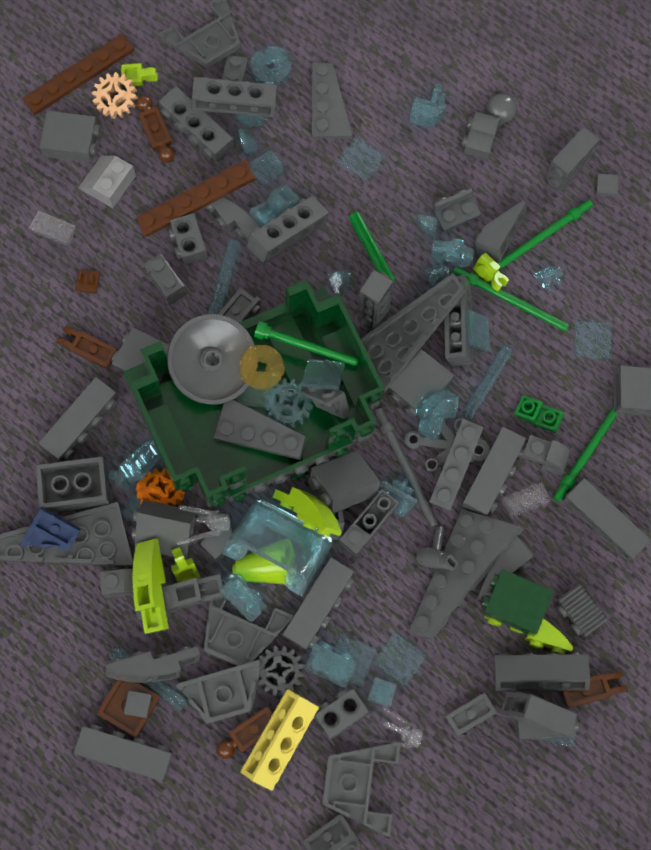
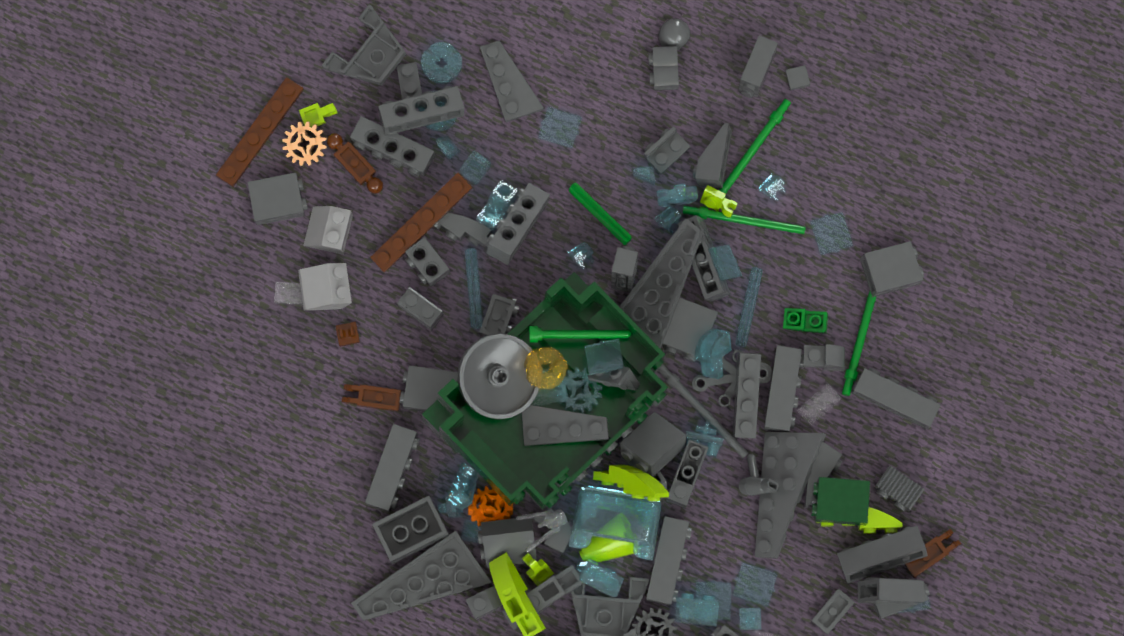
camera: 15 degrees left, 5 degrees up
dark blue wing [20,507,81,550] -> none
clear light blue brick [409,83,447,128] -> none
none -> light grey slope [298,263,352,311]

